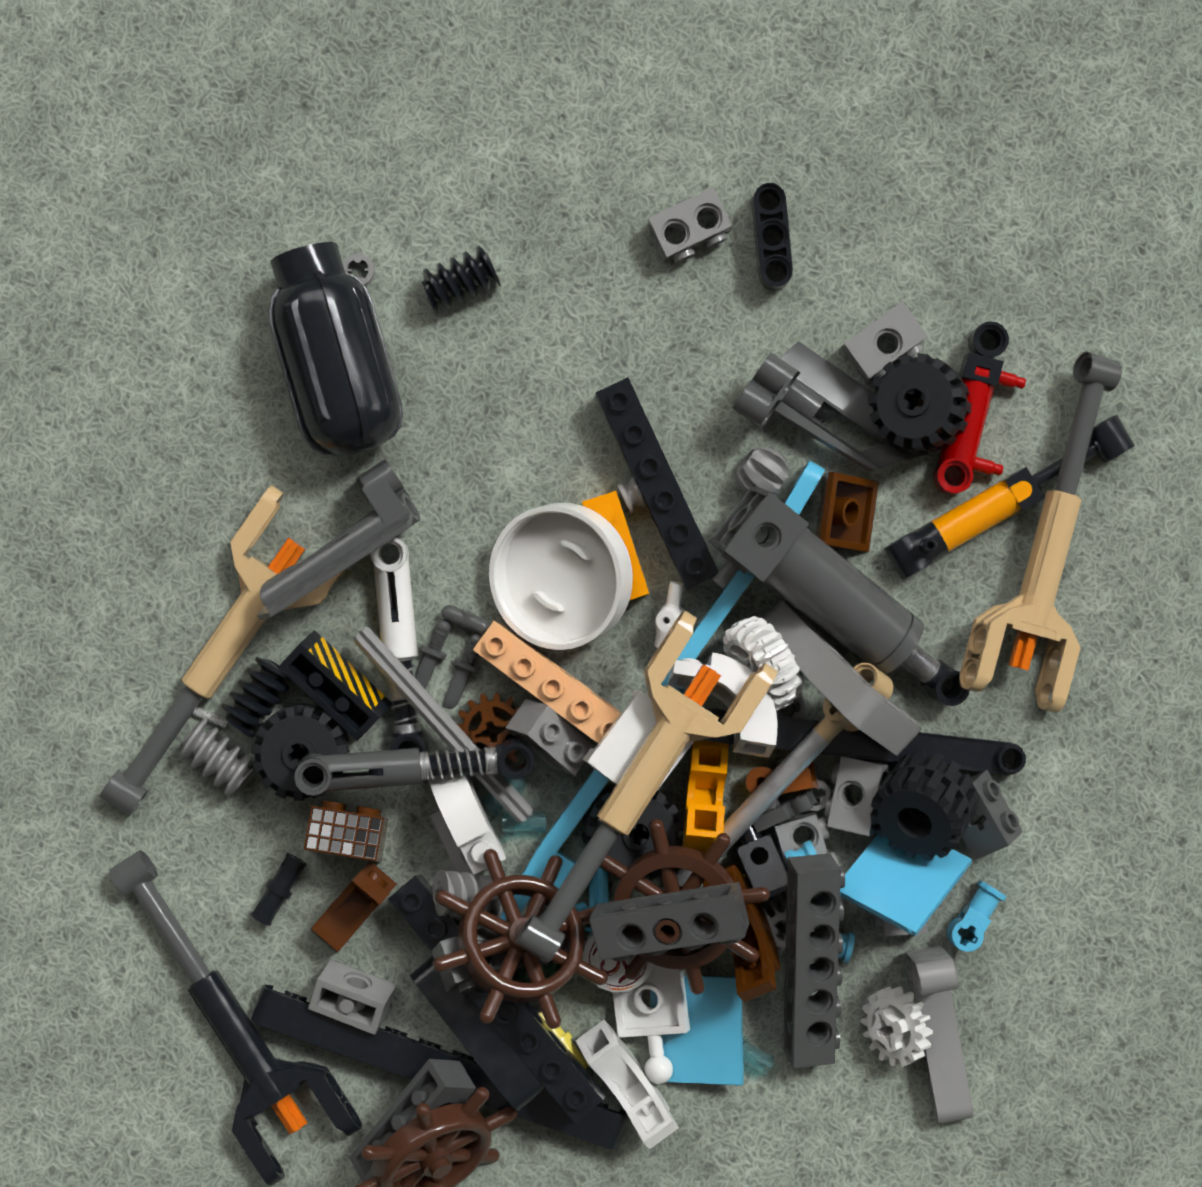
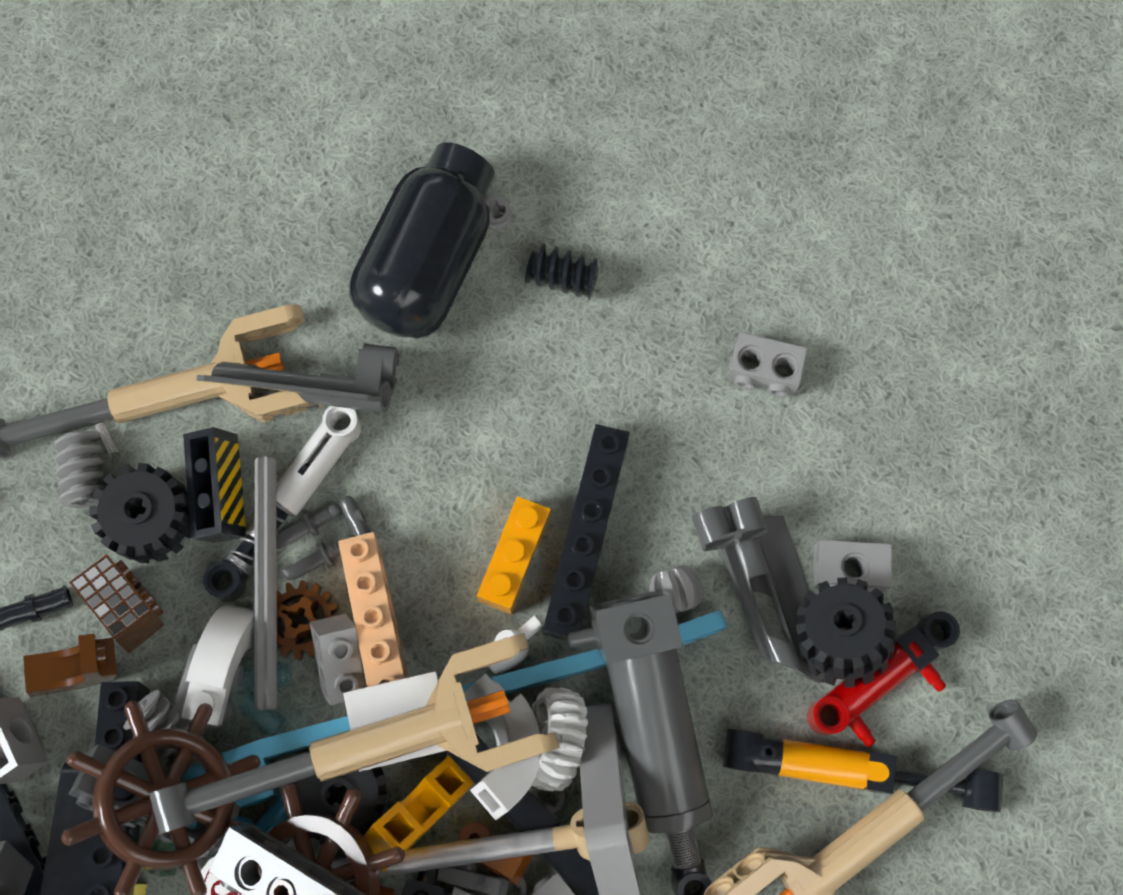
camera: 35 degrees right, 15 degrees down
black piece [221,657,292,737] -> none
piece [294,738,534,795] -> none
white piece [489,503,633,650] -> none
light grey bush [617,478,646,514] -> none
black beam [752,183,793,291] -> none
reddish brown slope [815,472,879,552] -> none

